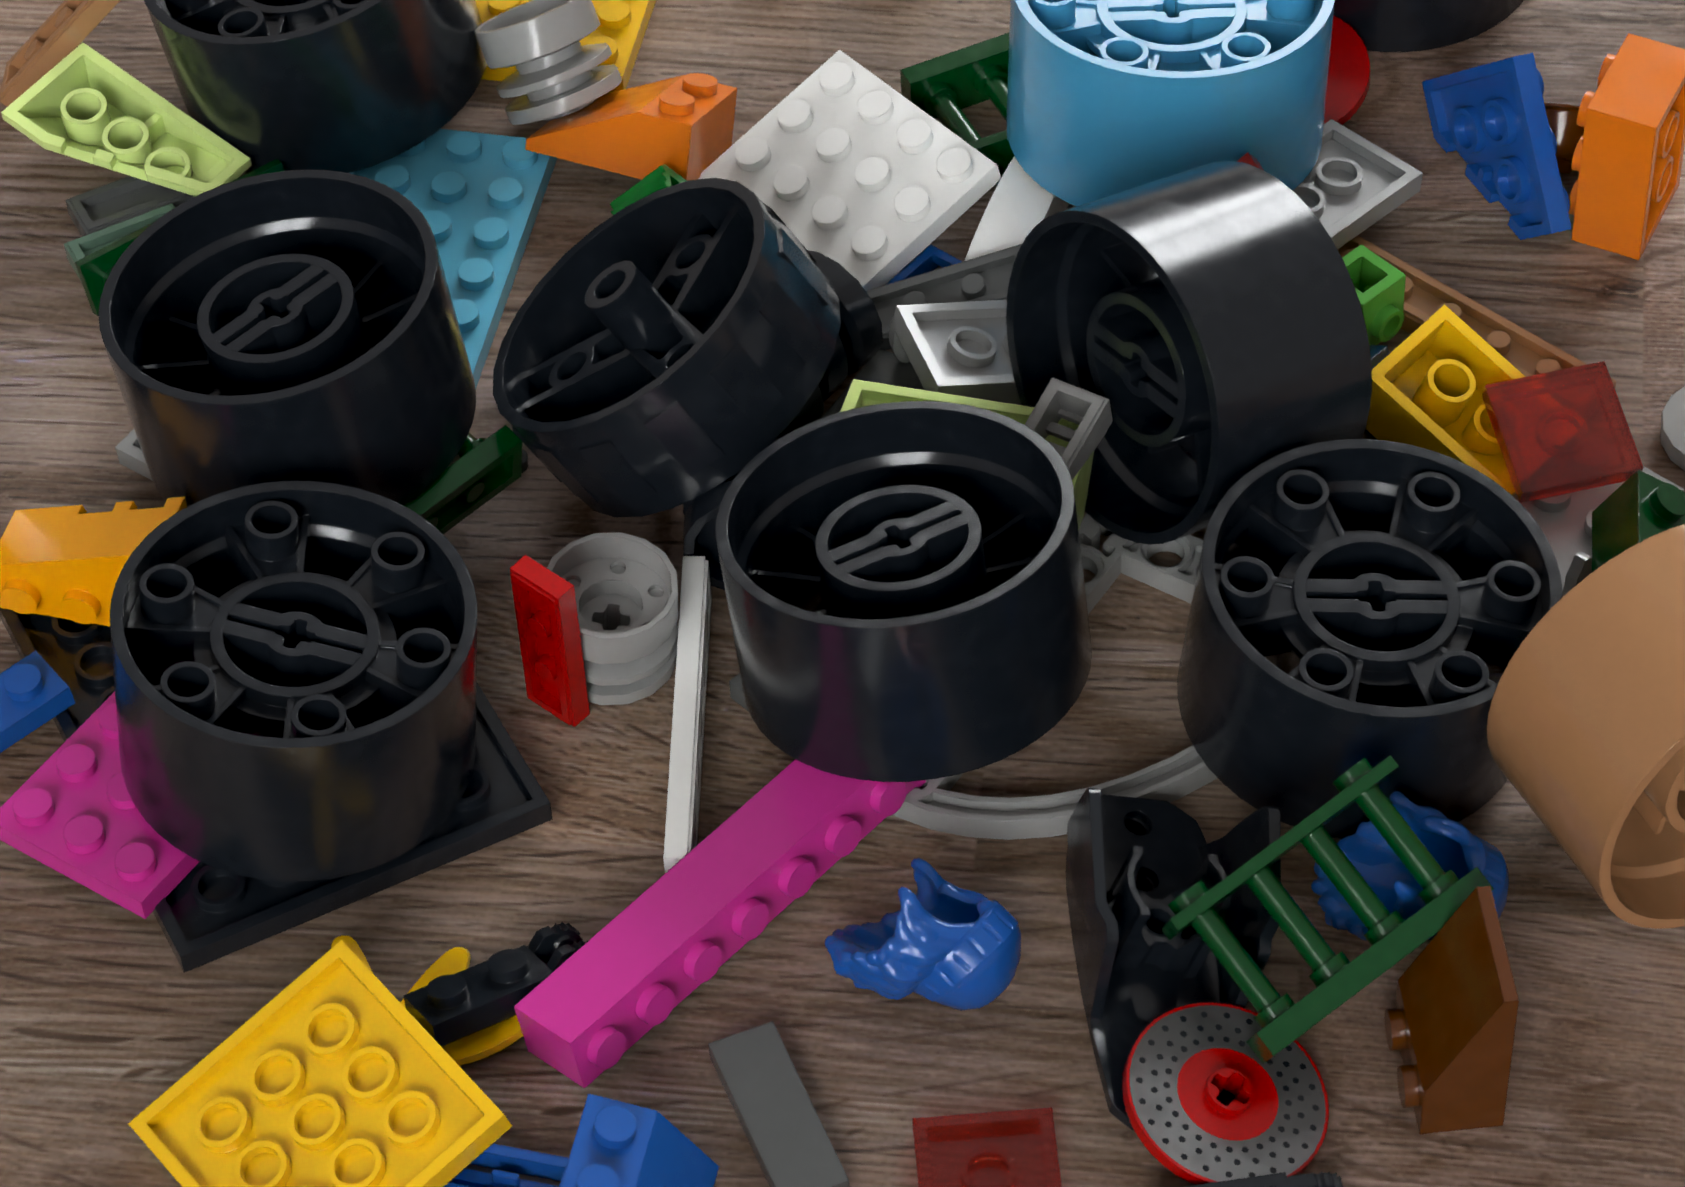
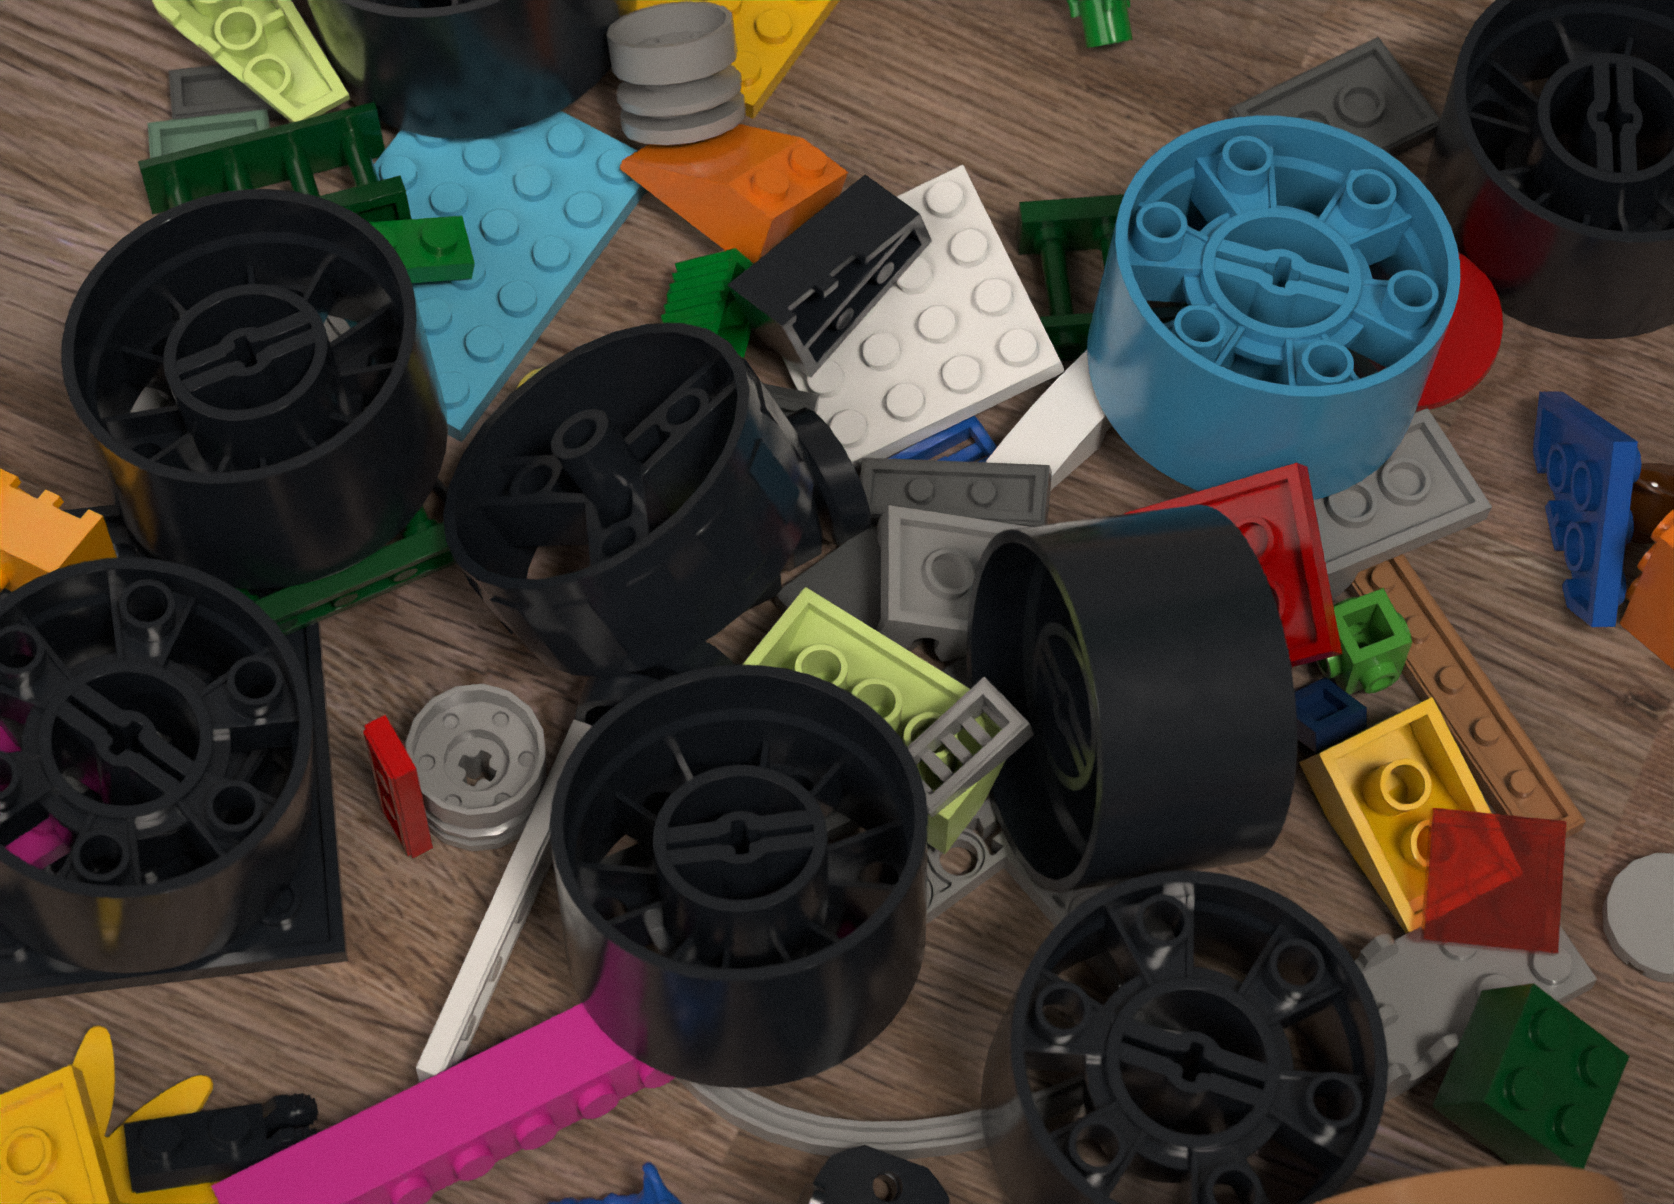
camera: 15 degrees right, 15 degrees up
none -> black wedge [728,174,932,377]

